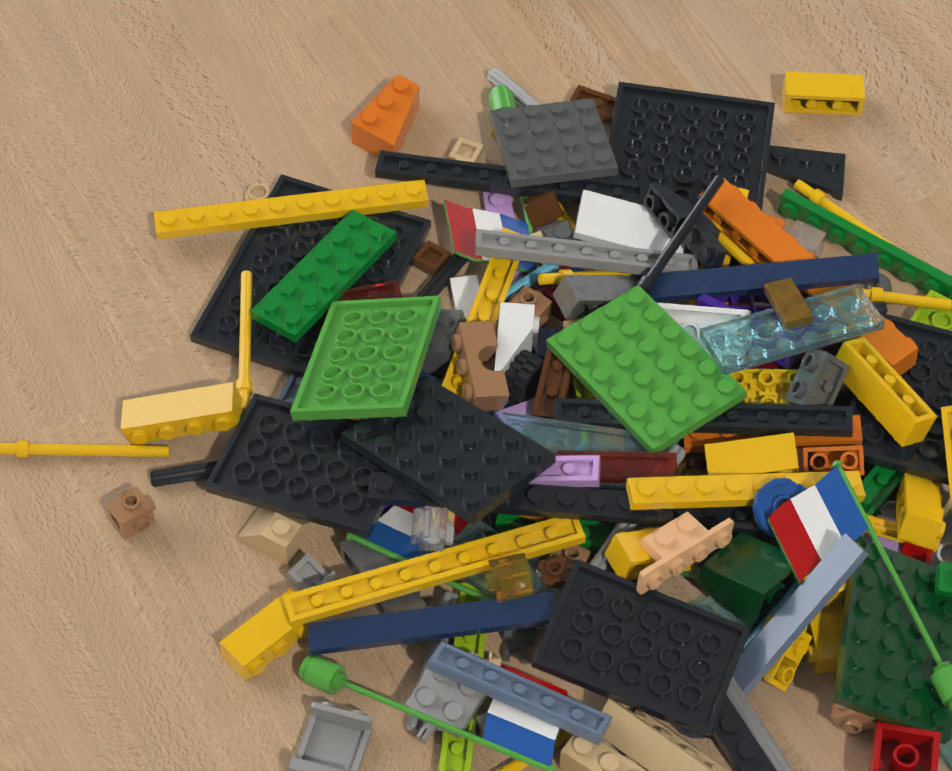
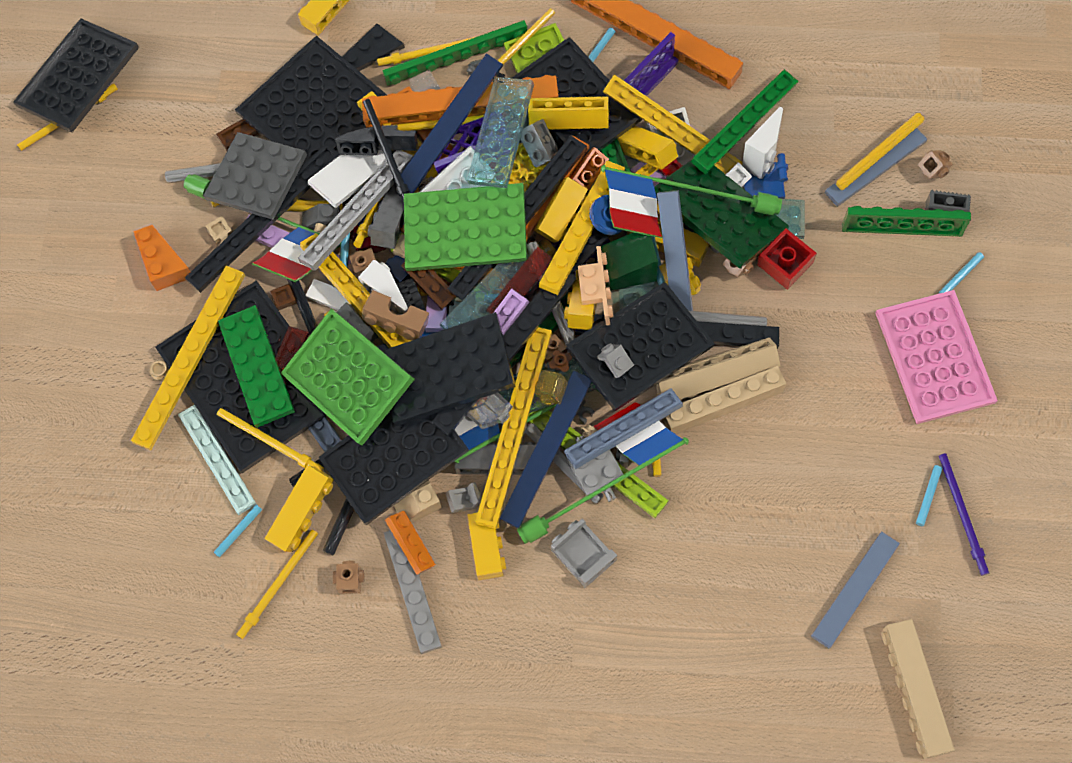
camera: 50 degrees left, 15 degrees up
reddish brown slope [524,191,564,228] -> none
pearl gold tile [764,278,813,329] -> none
none -> light aqua tile [178,405,257,515]
none -> medium azure bar [214,505,262,558]
none -> light grey plate [384,530,442,654]
none -> orange plate [385,511,436,575]
none -> light grey bracket [597,344,634,378]

